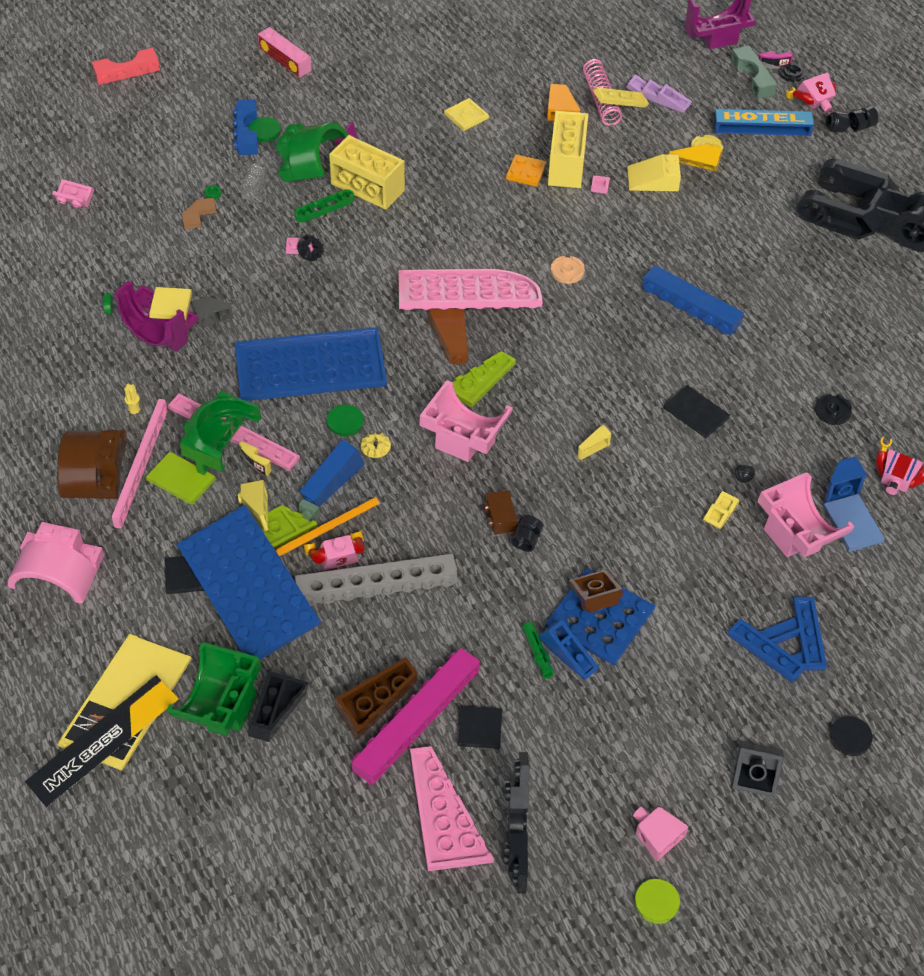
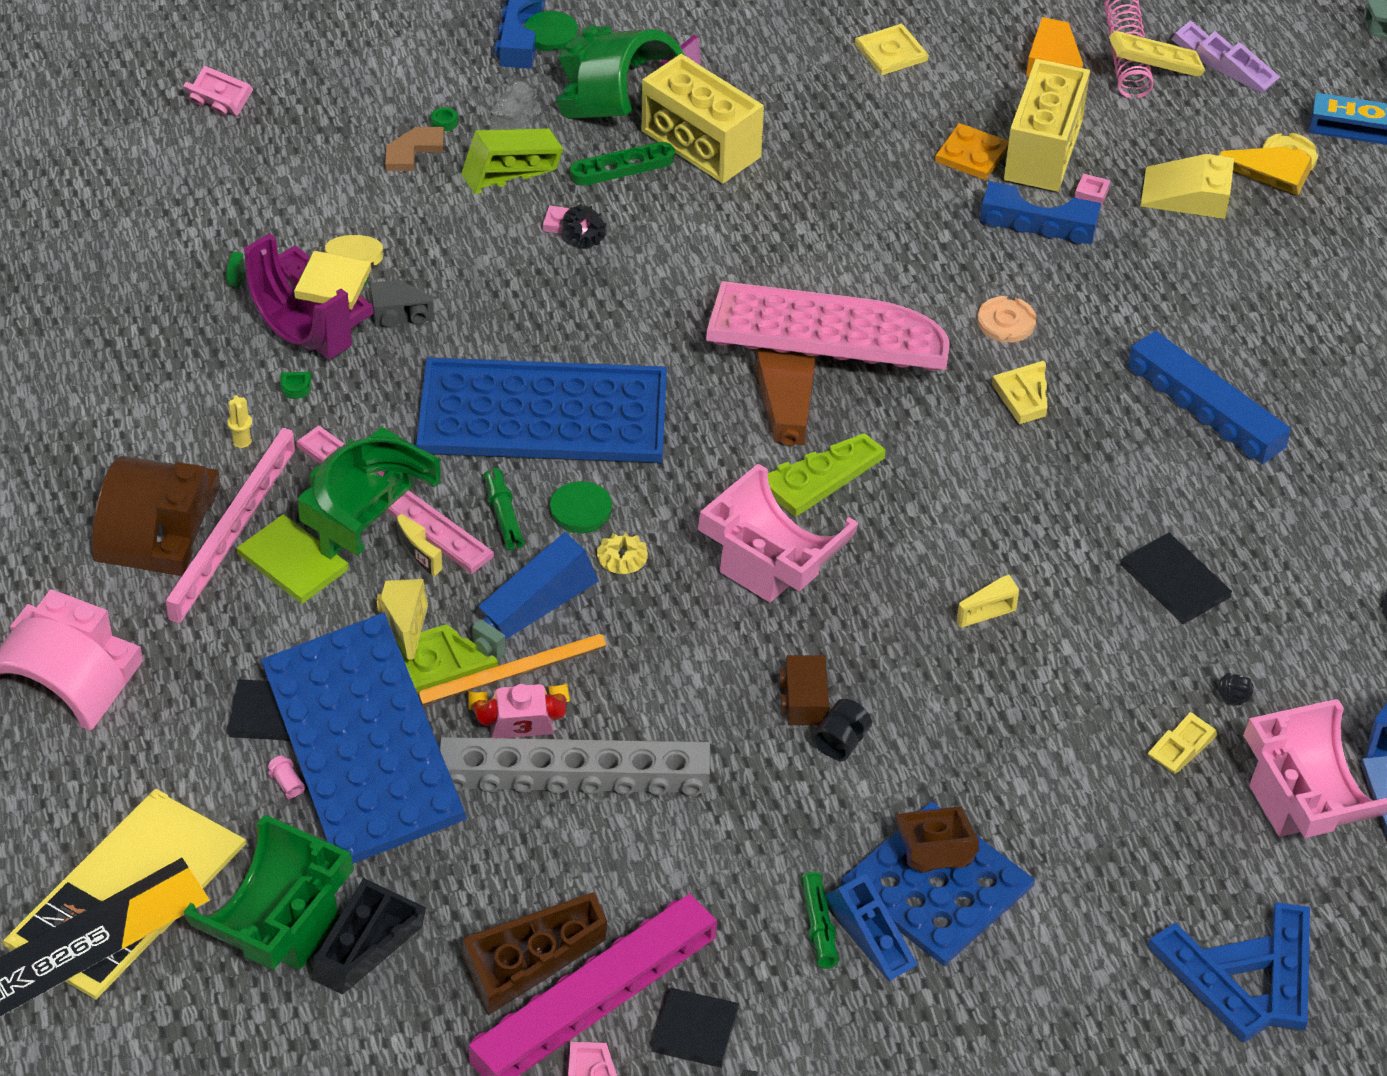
camera: 10 degrees right, 5 degrees down
none -> bright pink pin [268,756,306,799]
none -> green tile [280,372,312,399]
none -> light yellow tile [325,235,383,265]
none -> lime wedge [461,128,563,195]
none -> green pin [483,468,525,551]
none -> blue arch [980,181,1101,245]
none -> light yellow wing [992,361,1047,424]

